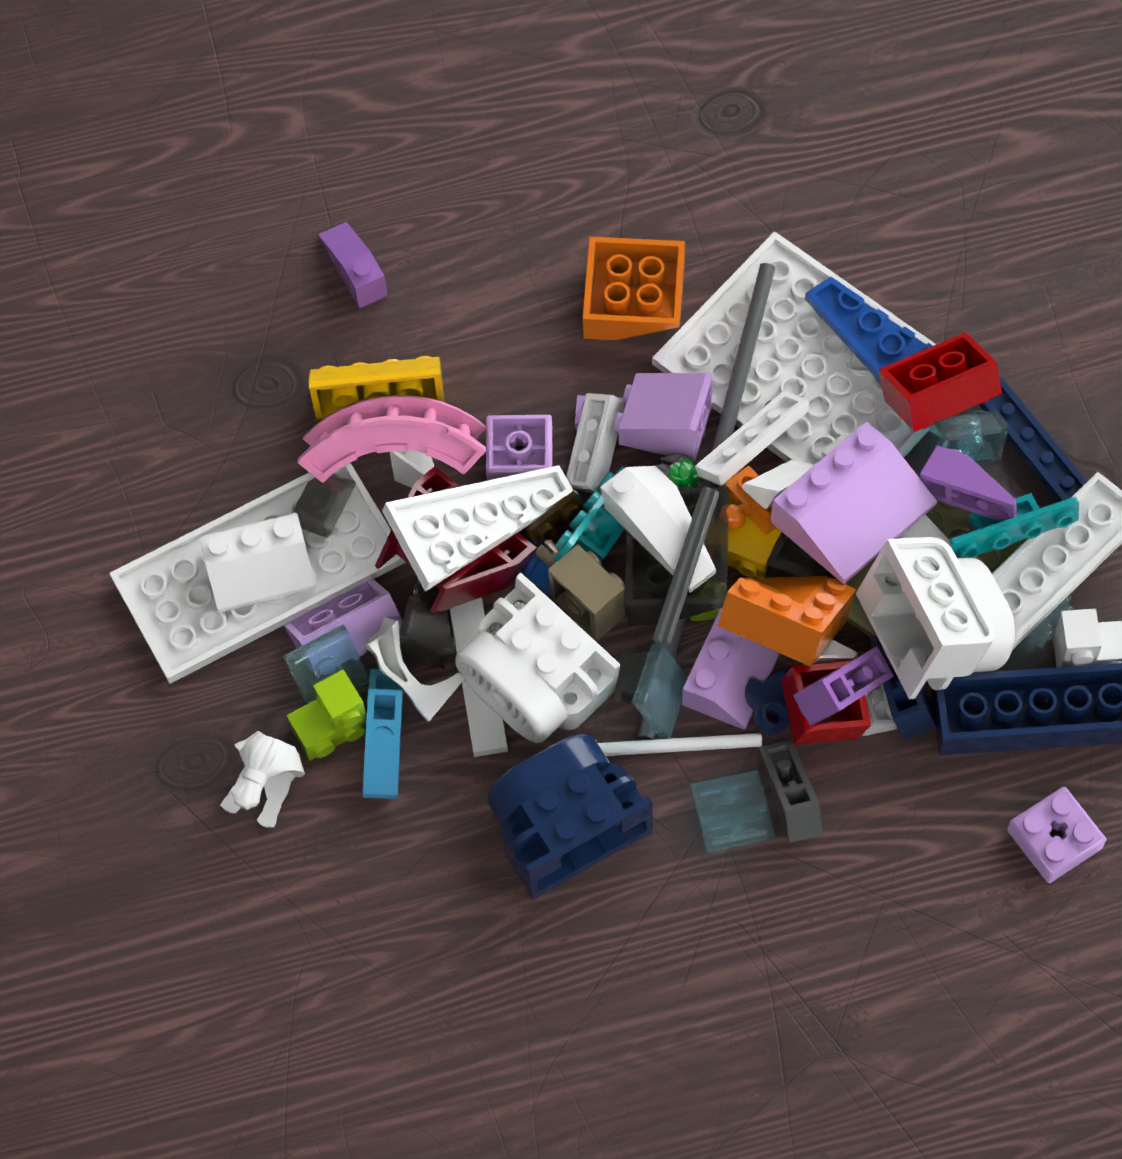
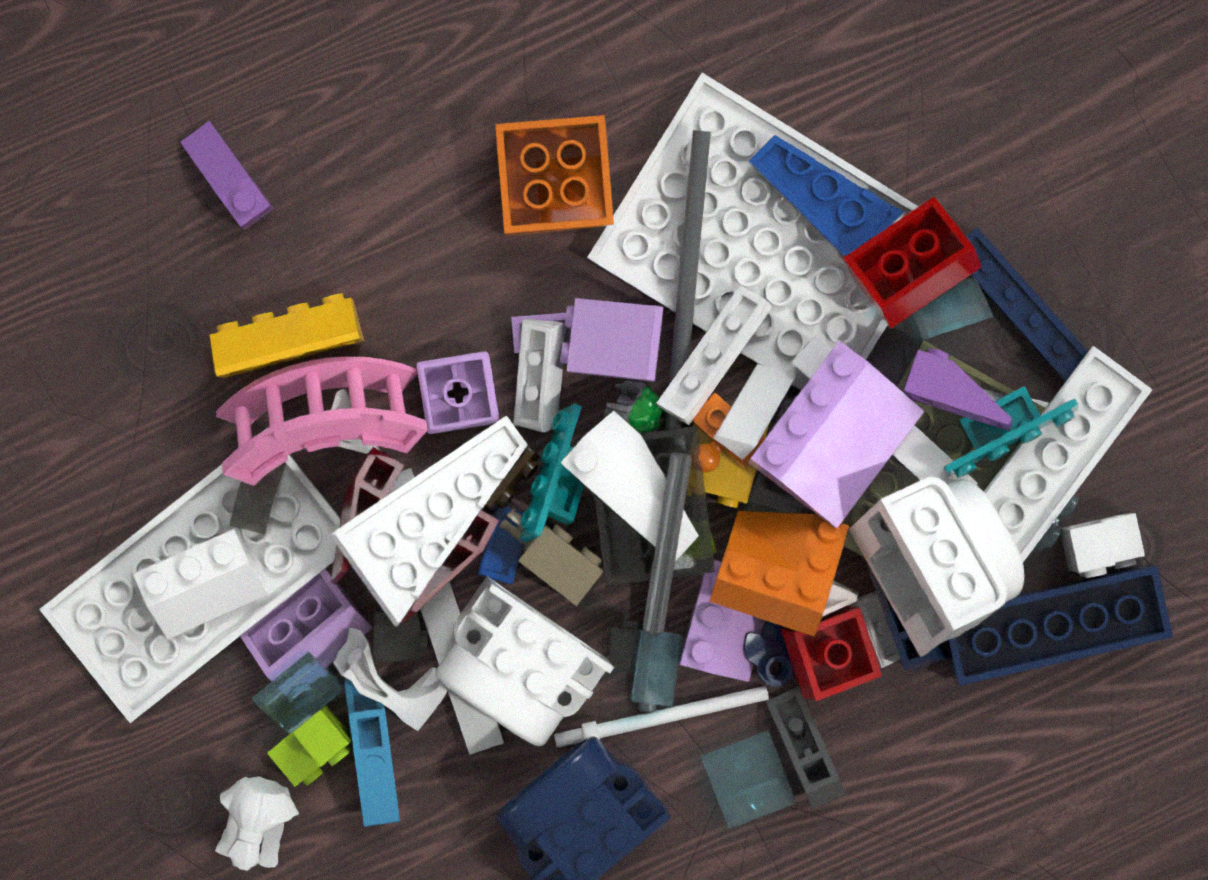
camera: 10 degrees left, 25 degrees up
medium lavender slope [793,646,894,726] -> none
lavender brick [1007,787,1106,883] -> none

